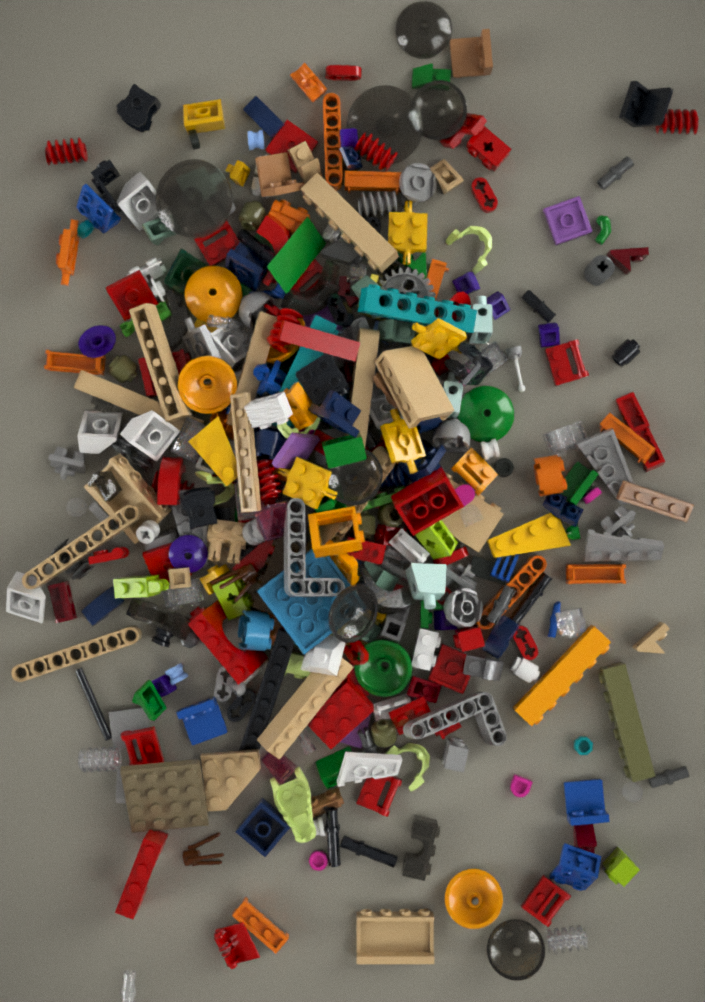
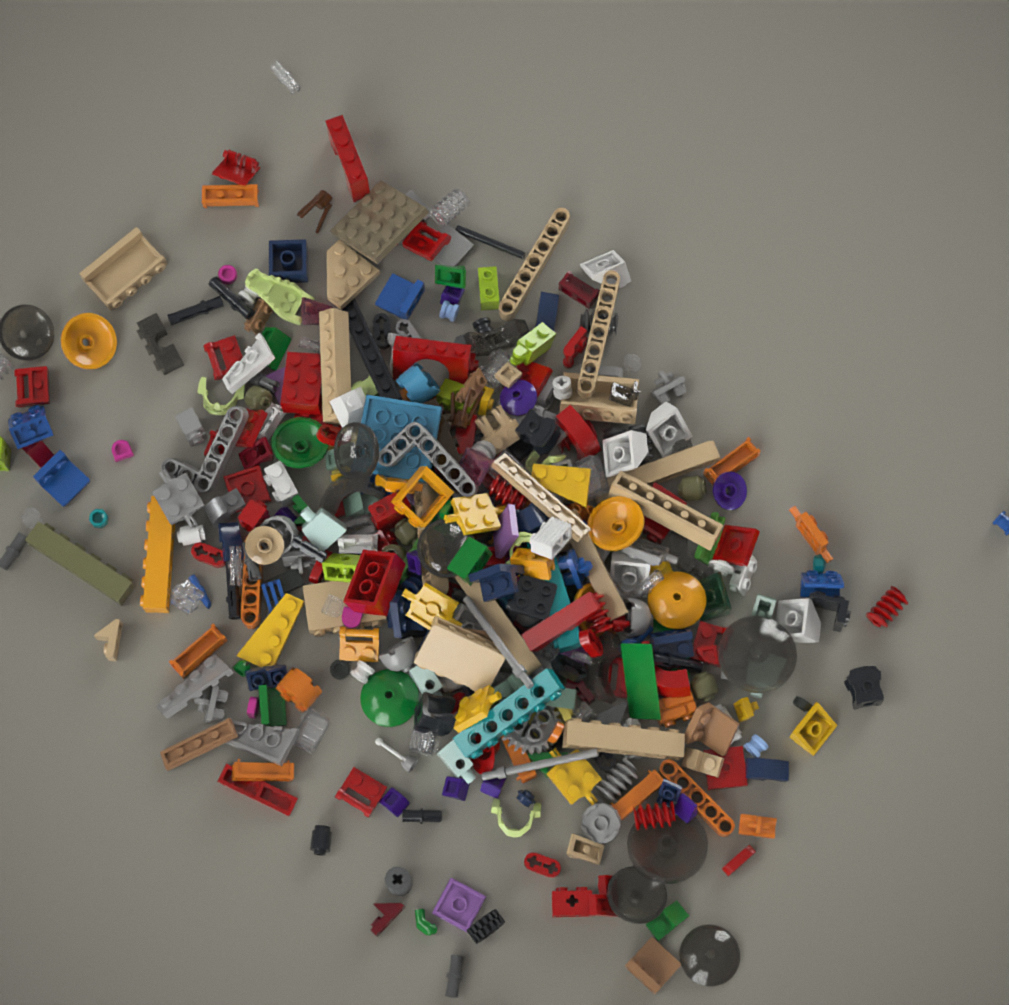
camera: 145 degrees right, 15 degrees down
flat silver brick [380,601,410,643] -> none
none -> light grey plate [152,470,205,529]
none -> clear pin [228,546,243,586]
none -> tan dish [245,526,284,565]
none -> axle [291,535,328,563]
none -> dark purple slope [406,550,422,575]
none -> medium nougat hinge [455,368,487,407]
none -> light grey bar [463,596,534,689]
none -> black tyre [467,909,505,944]
none -> lime brick [478,266,500,311]
none -> light grey bar [482,748,599,781]
none -> dark blue plate [516,789,536,807]
none -> orange tile [547,721,565,744]
none -> clear tile [571,651,593,665]
none -> red beam [579,629,603,658]
none -> red tile [697,645,720,665]

